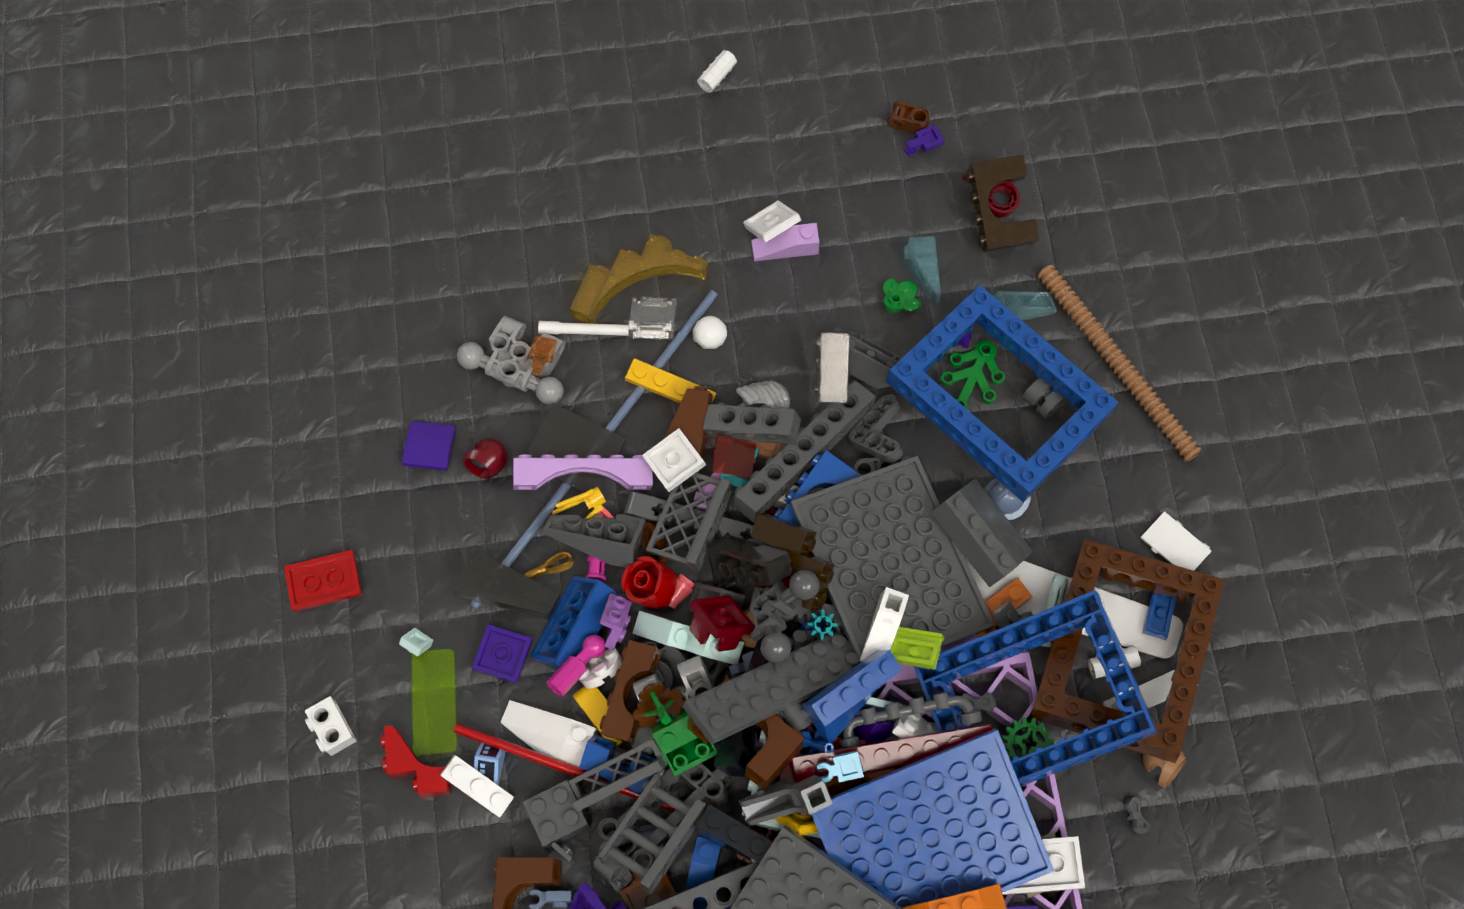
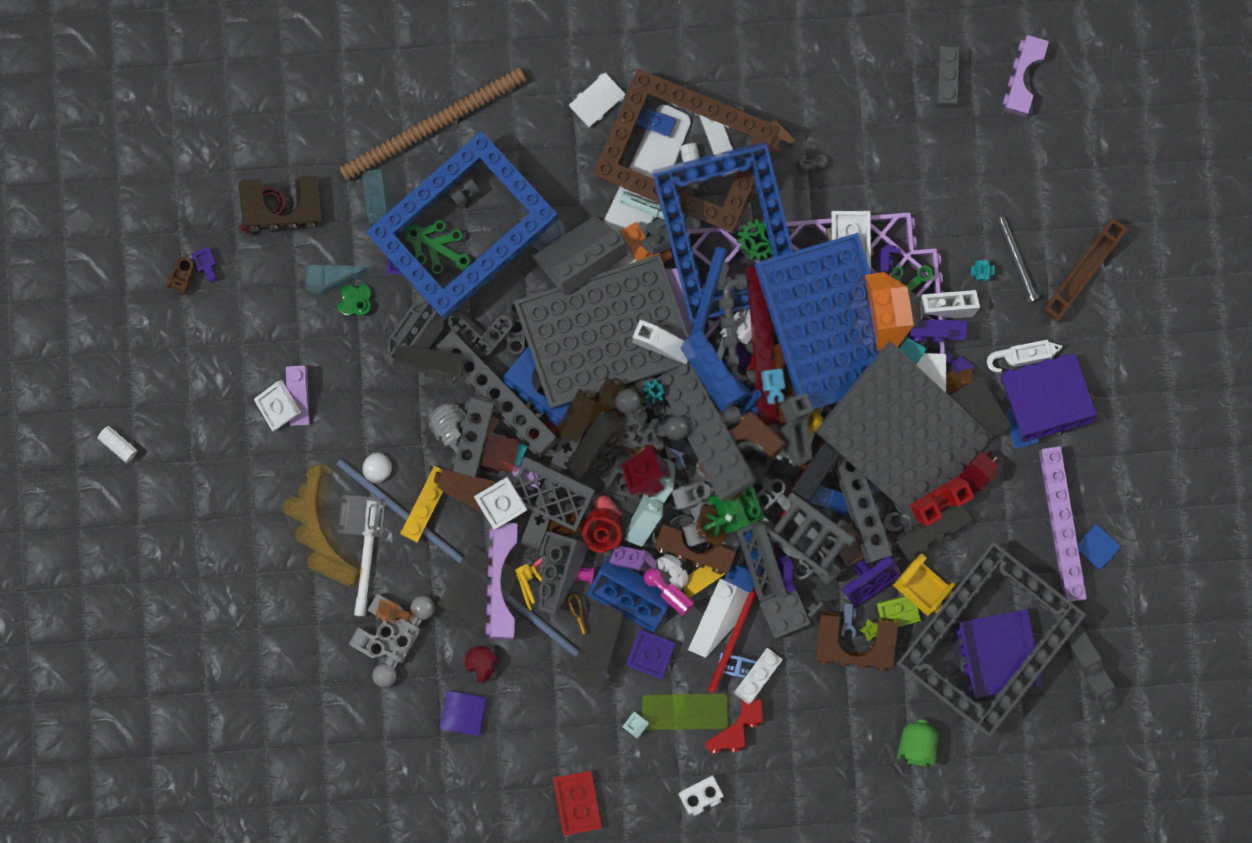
camera: 85 degrees left, 15 degrees up
lime plate [890,627,944,670] -> none
none -> blue axle [691,247,727,336]
none -> dark purple plate [773,549,795,592]

